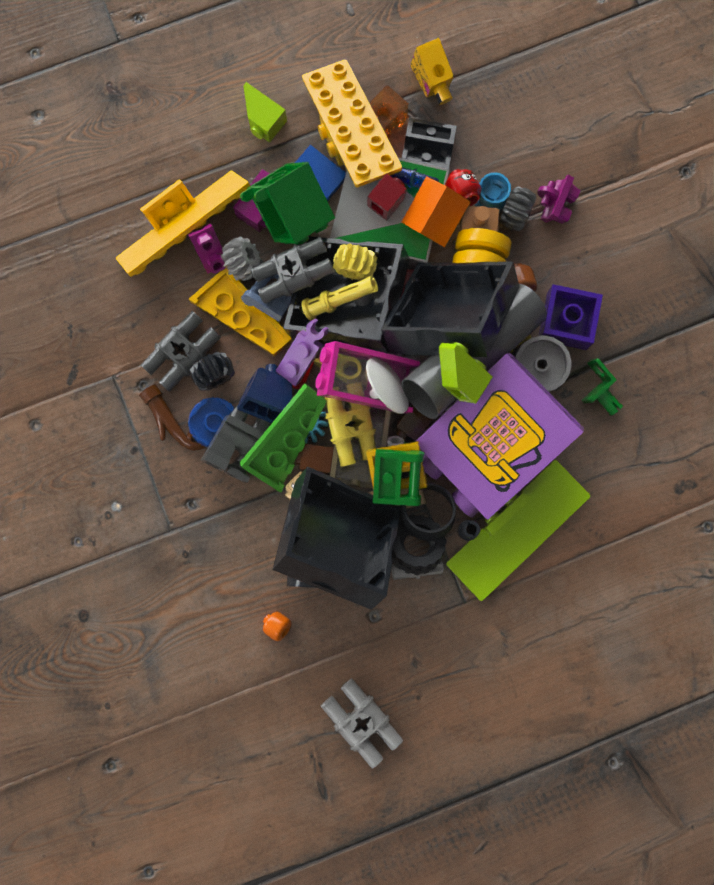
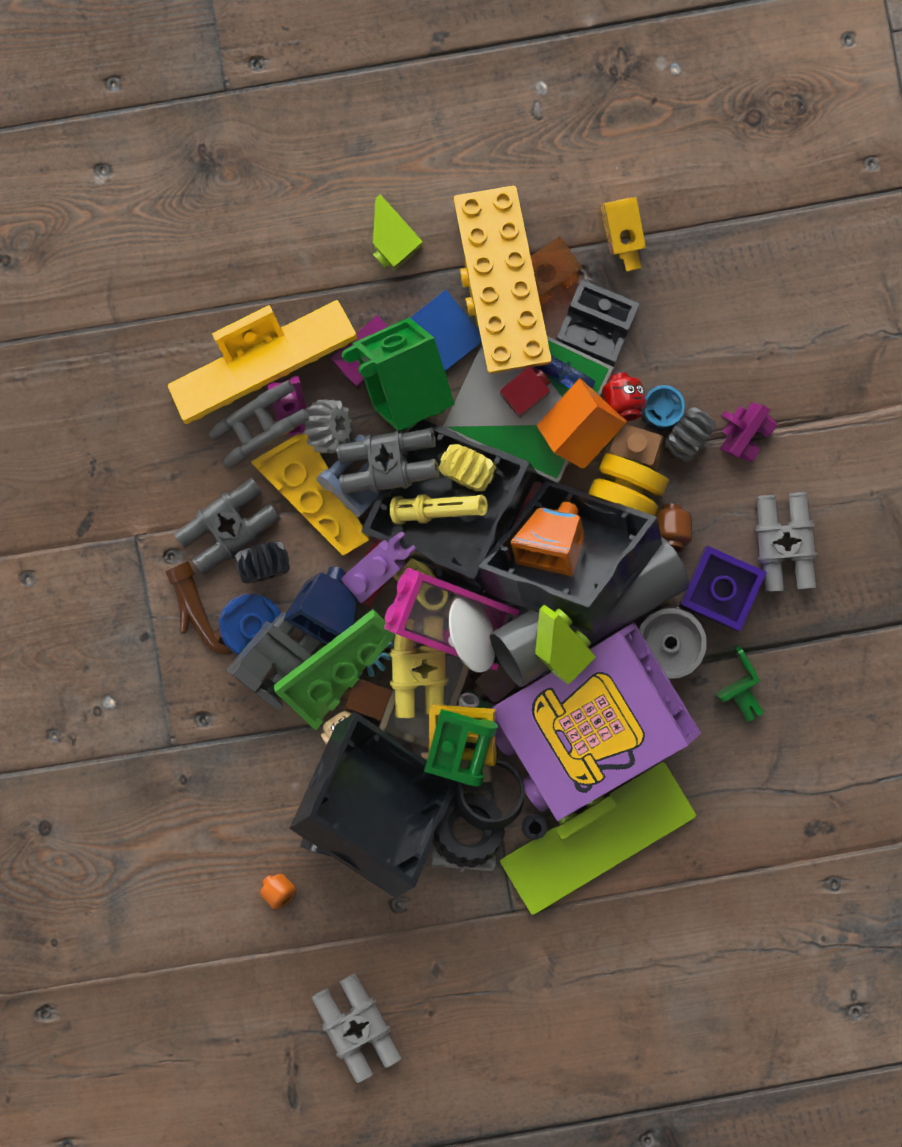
camera: 15 degrees right, 5 degrees up
none -> dark grey piece [209,380,310,468]
none -> orange torso [511,502,585,576]
none -> light grey pin [754,492,818,592]

